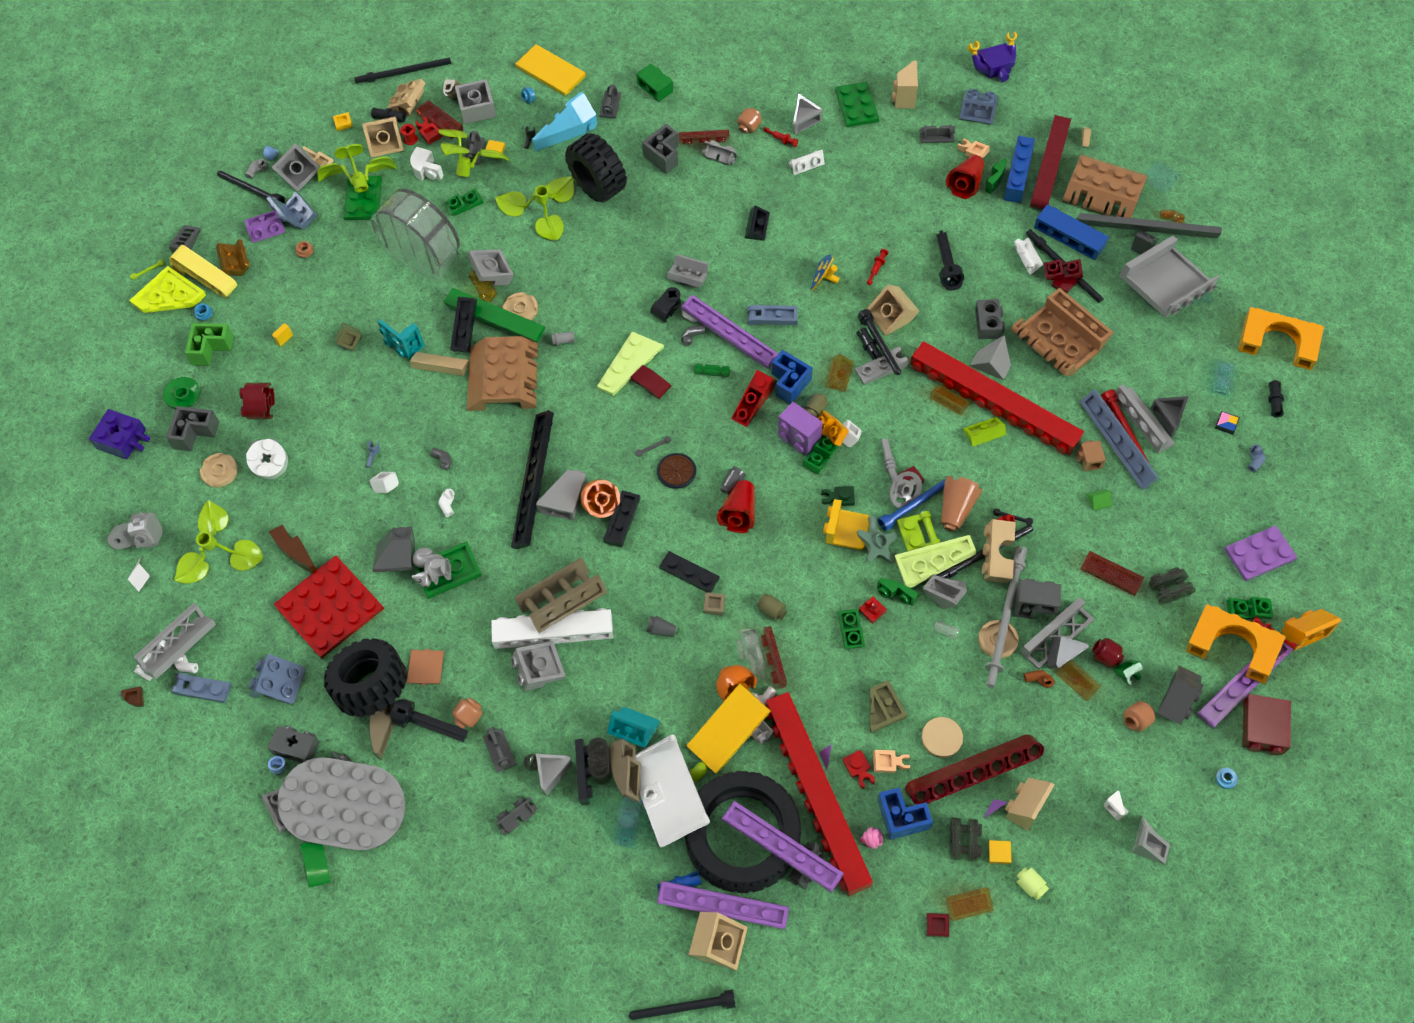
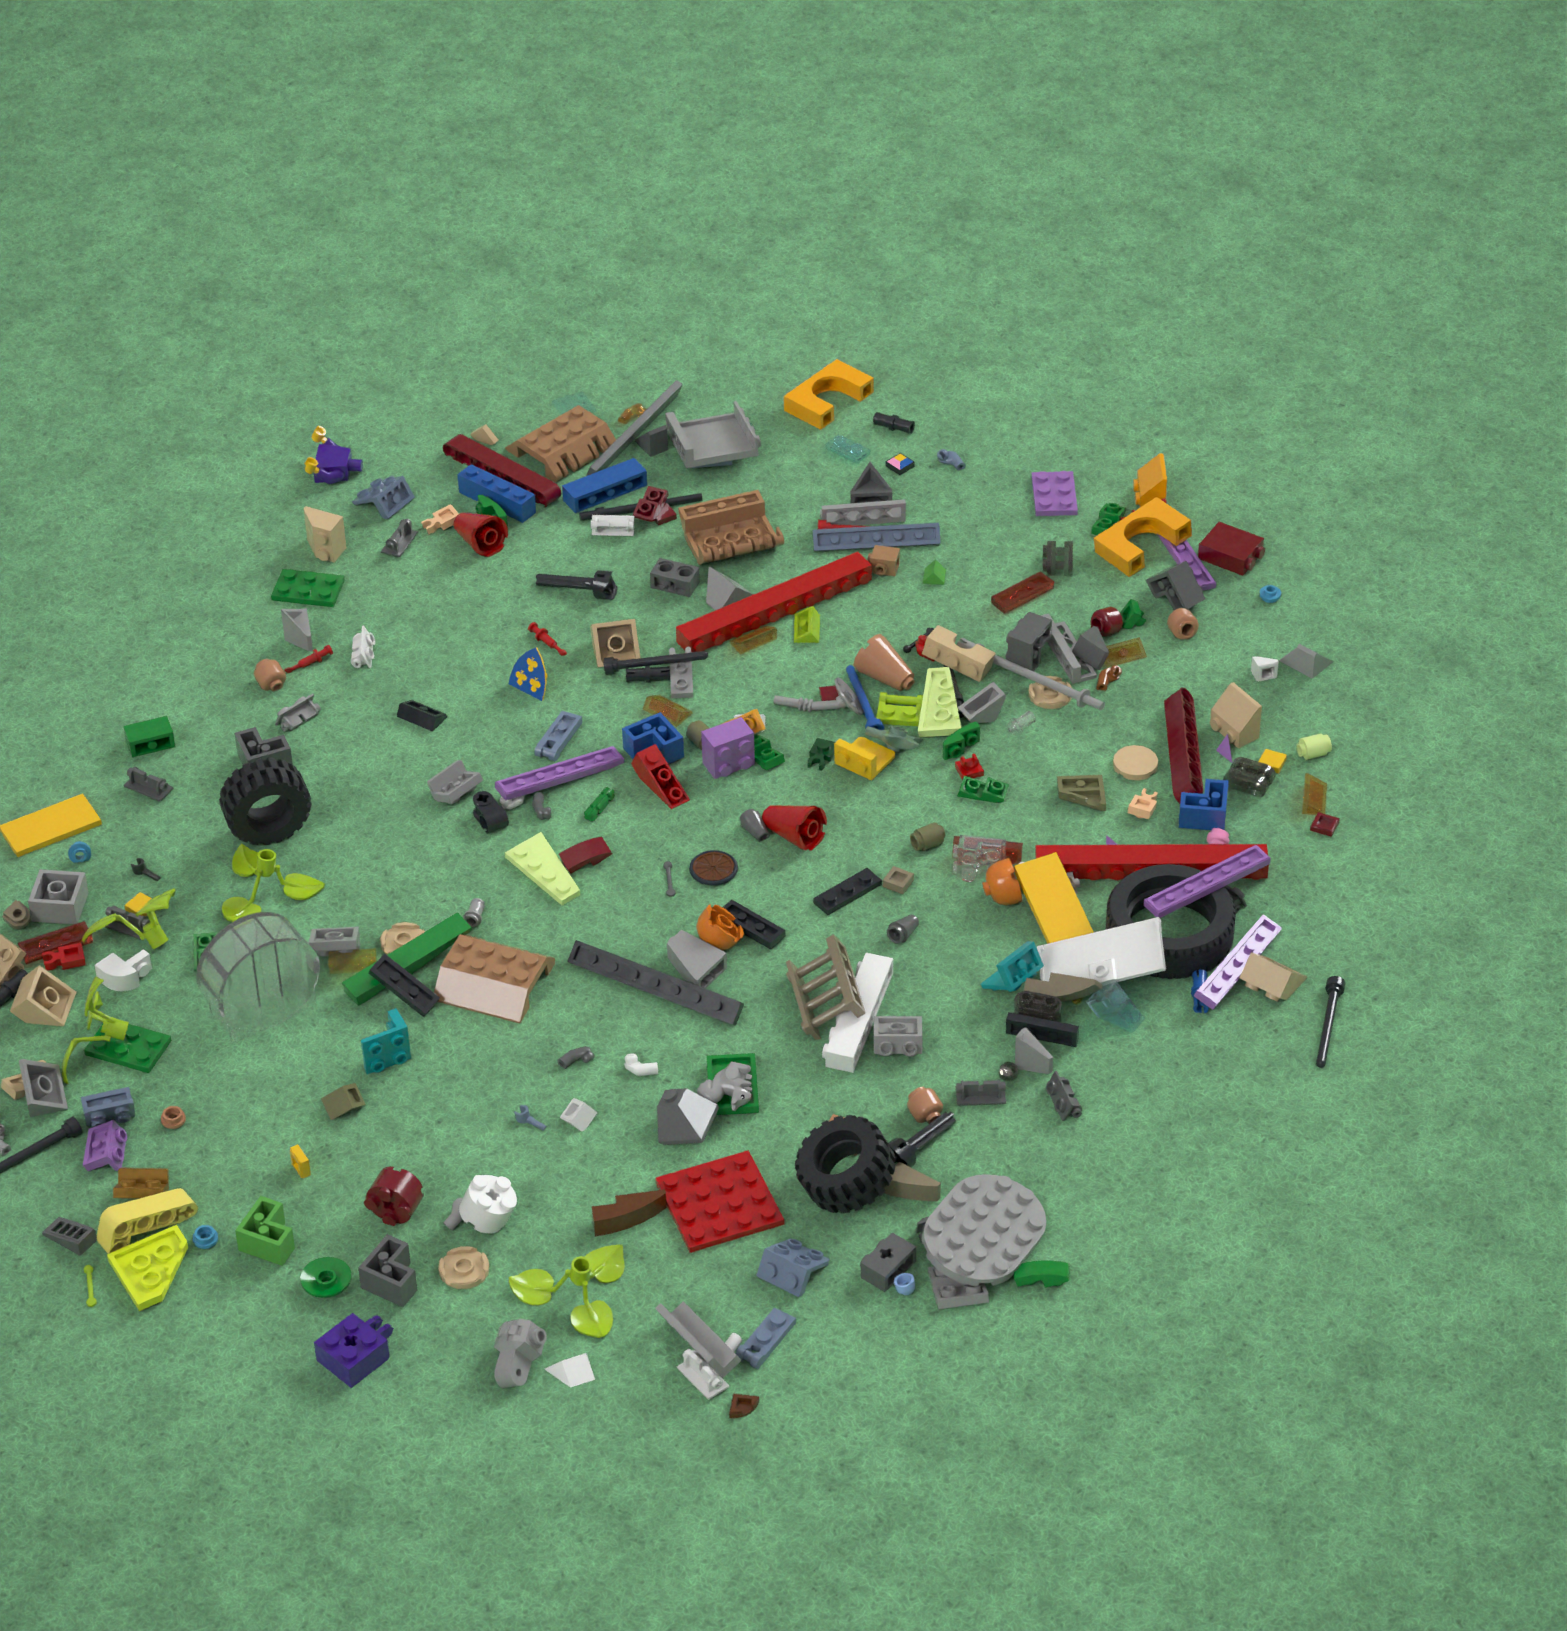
camera: 70 degrees left, 20 degrees down
red bush [400,124,418,145] -> none
tan slope [410,352,469,376] -> none
medium azure wedge [532,92,597,151] -> none
clear red plate [679,129,729,144] -> none
red plate [842,750,875,789] -> none

